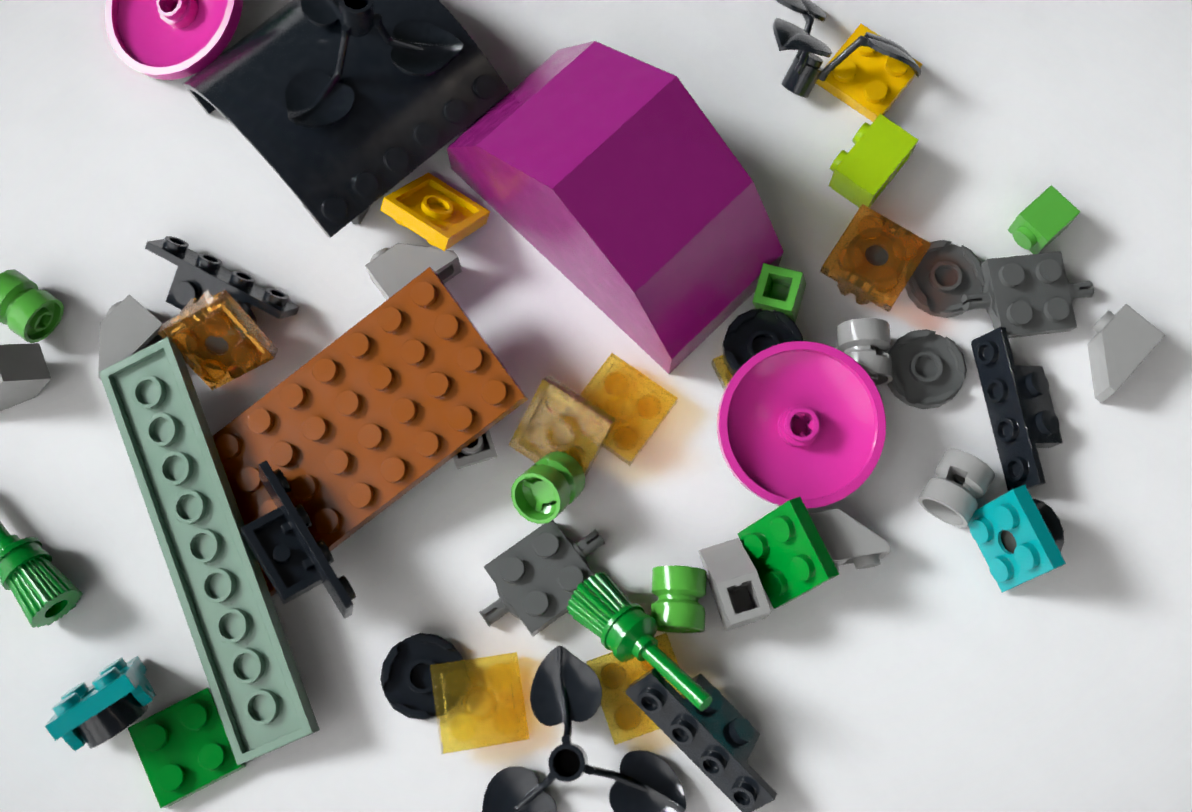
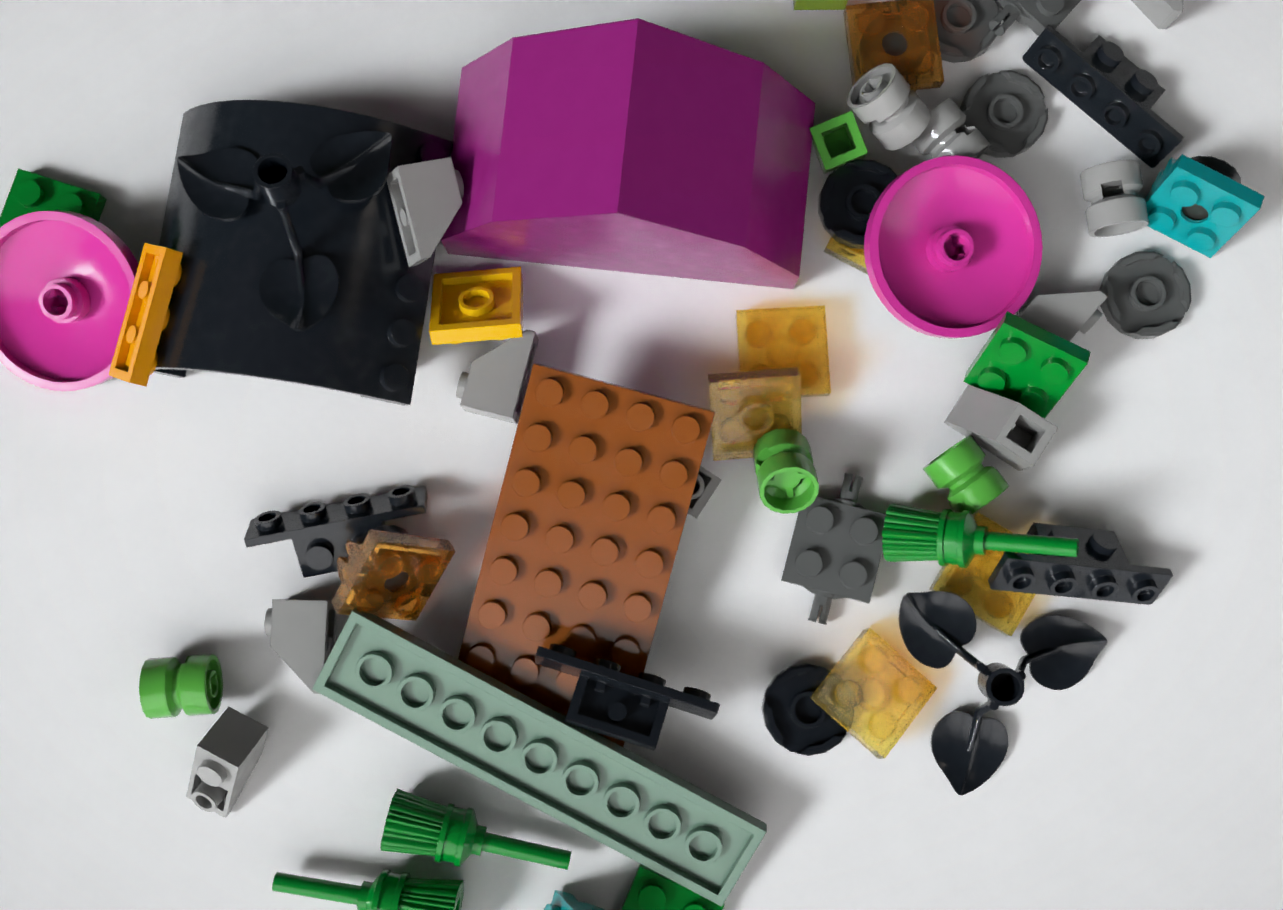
camera: 40 degrees left, 10 degrees up
none -> light orange plate [109,243,183,387]
none -> green piece [380,788,572,870]
none -> light grey slope [387,157,464,267]
none -> light grey wheel [847,63,931,151]
none -> dark grey tile [1099,251,1191,339]

